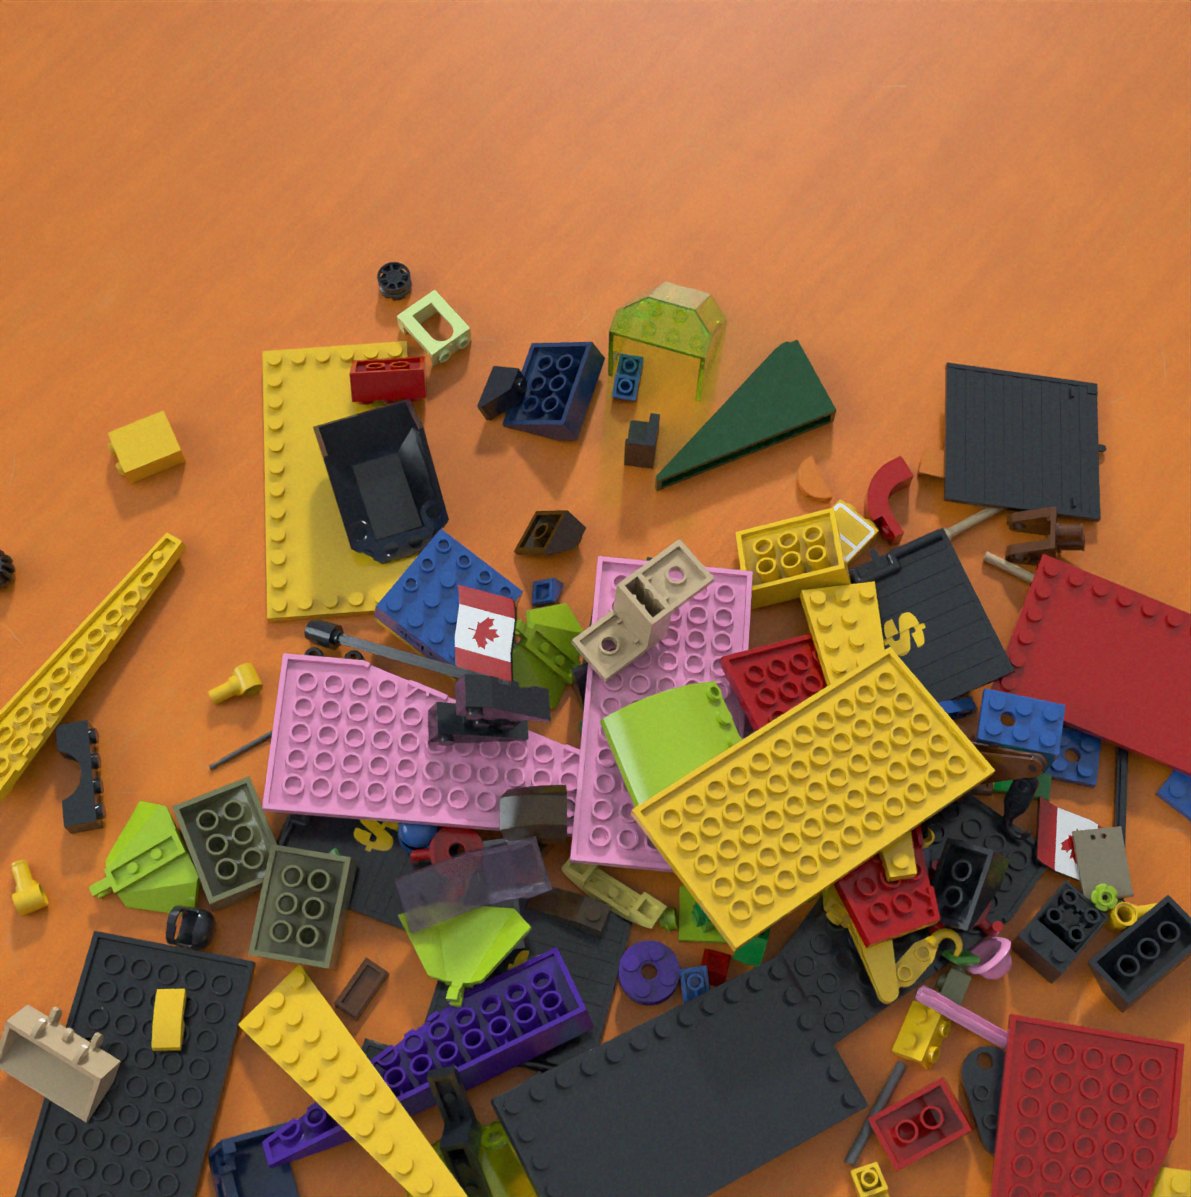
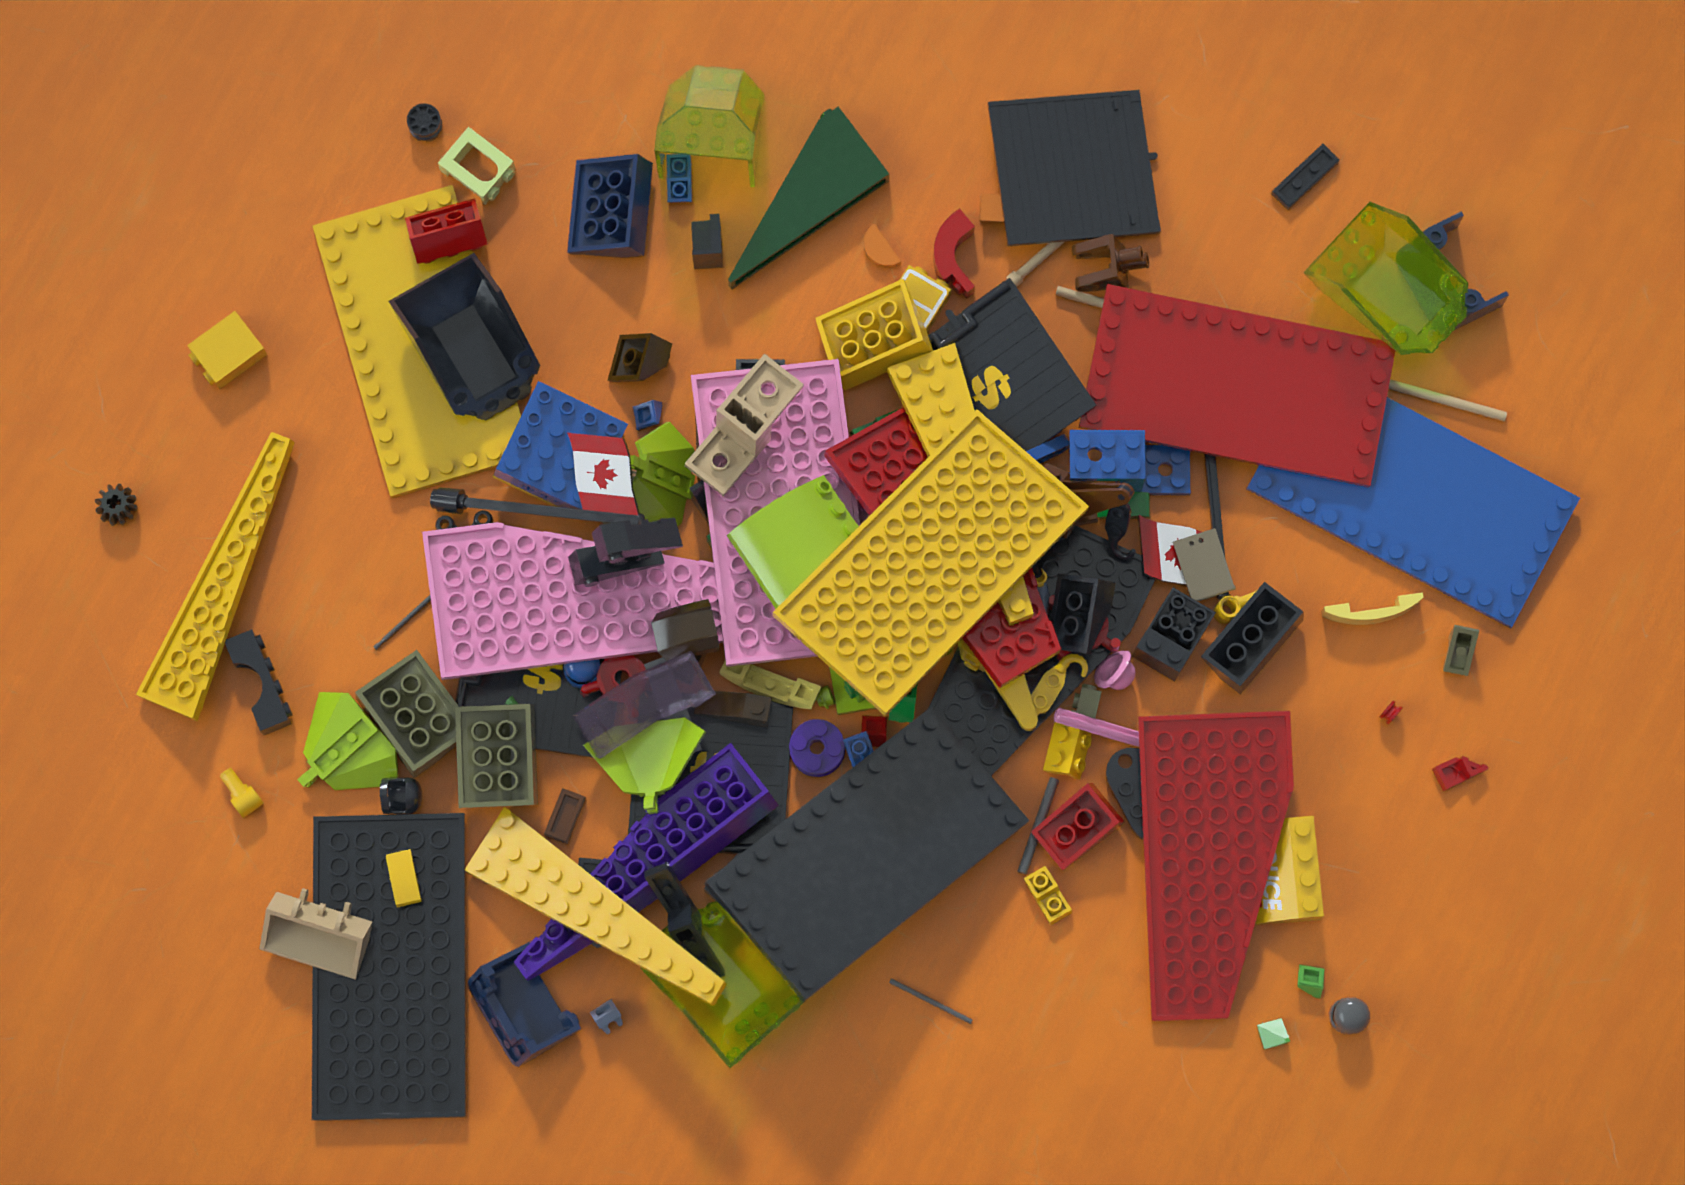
camera: 10 degrees left, 10 degrees up
yellow pin [208,663,263,705] -> none
black slope [477,366,528,420] -> none
bright green slope [941,949,980,969] -> none
lime plate [1091,884,1118,911] -> none

